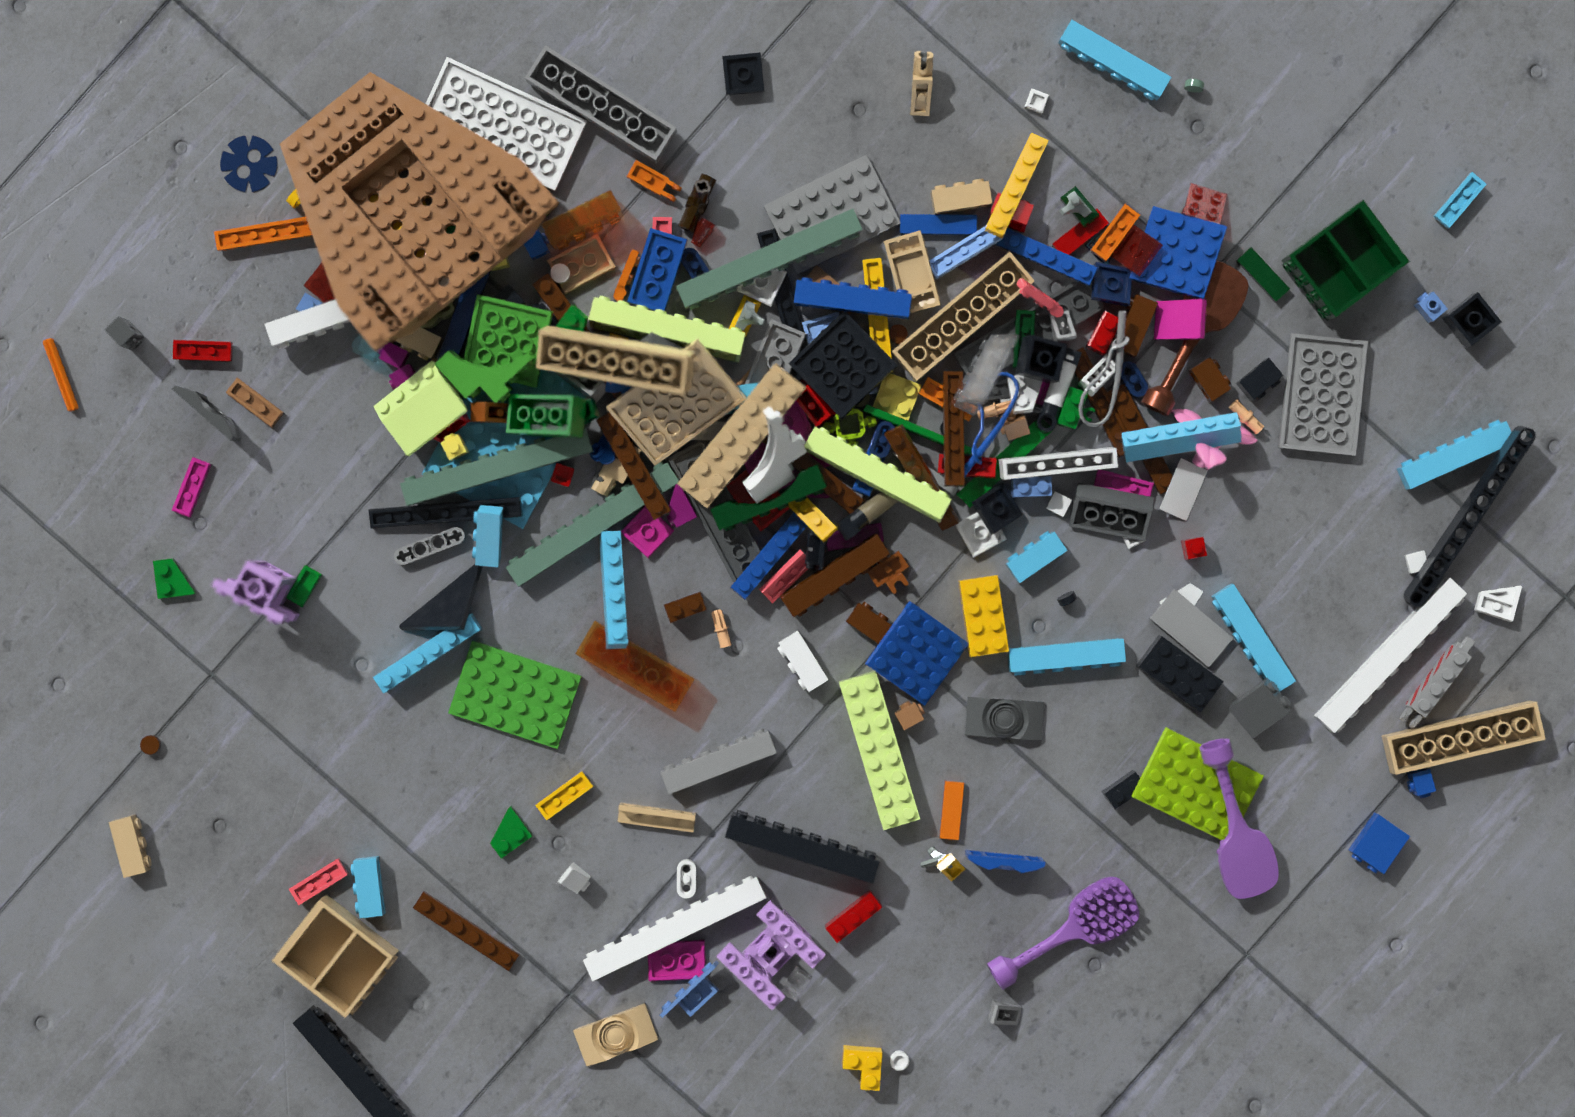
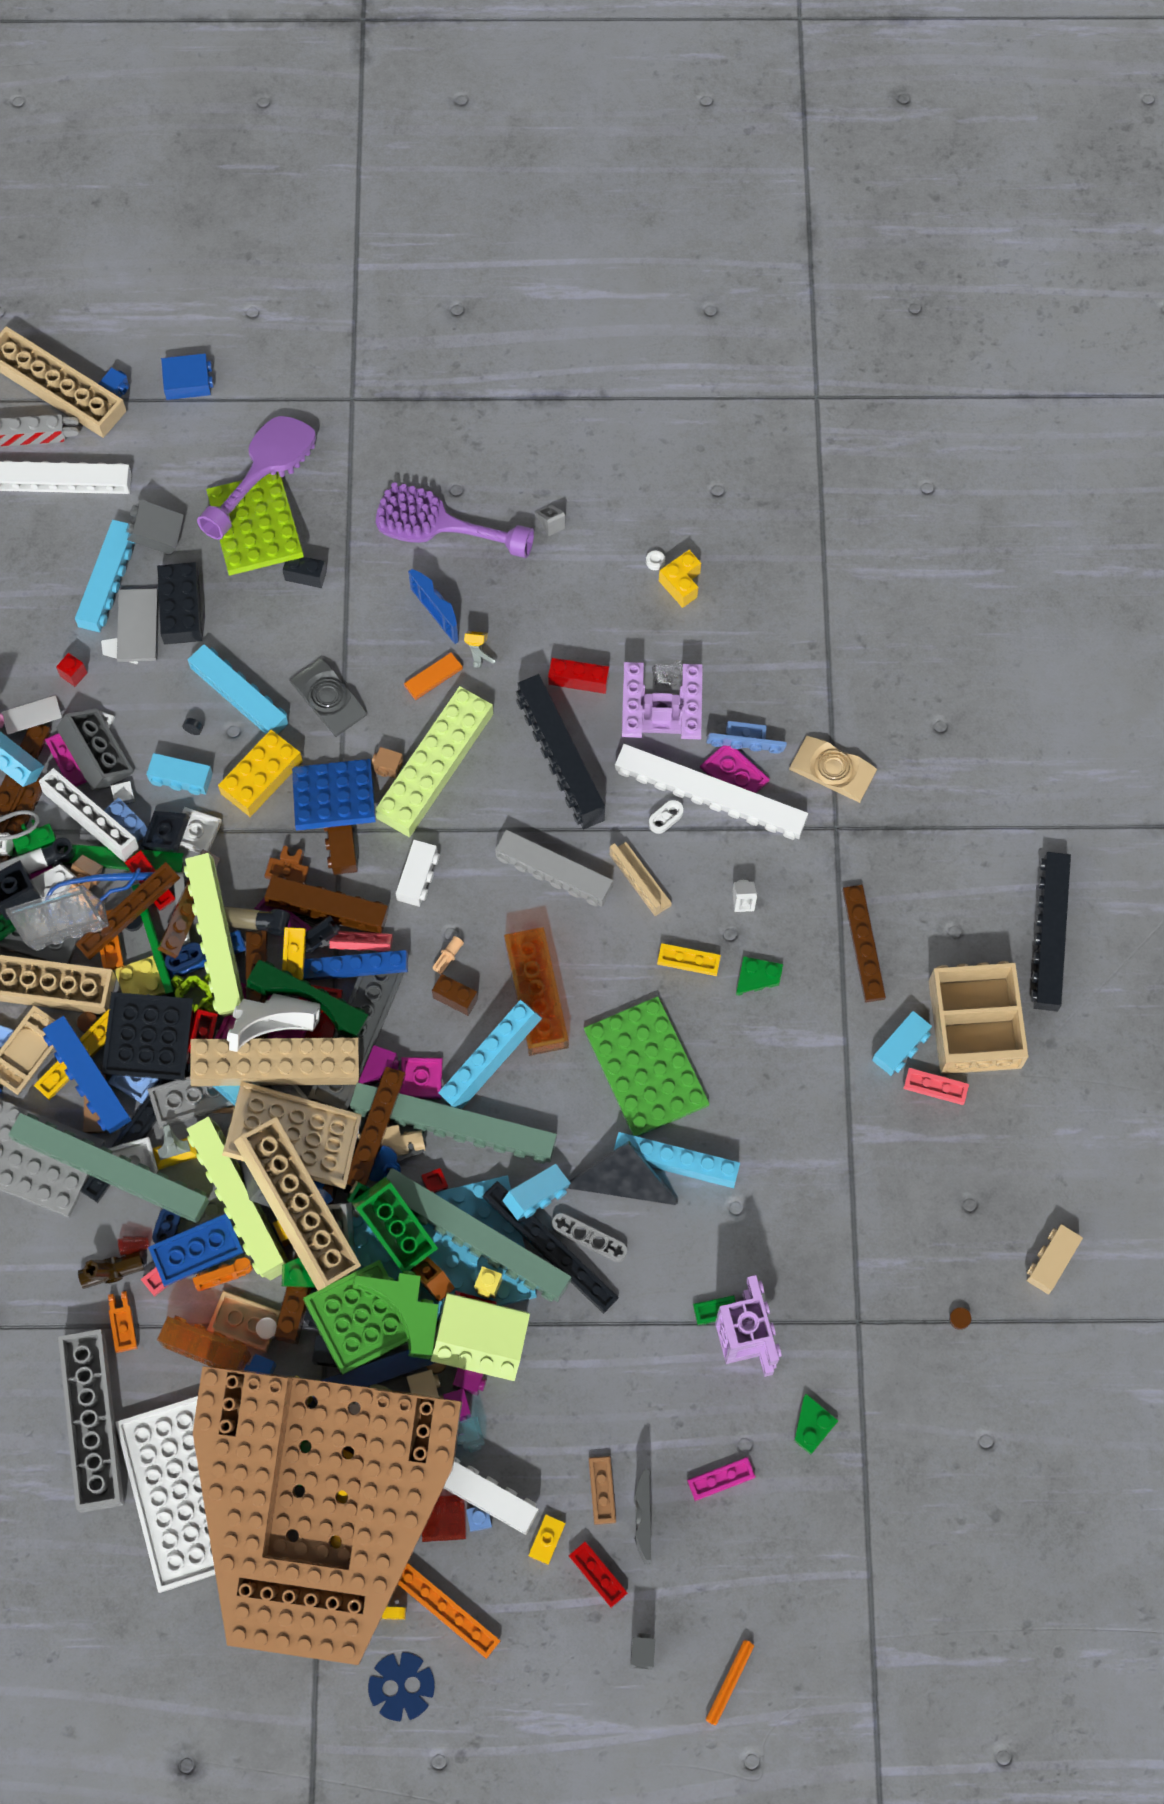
camera: 135 degrees left, 20 degrees down
none -> yellow plate [528,1515,566,1565]

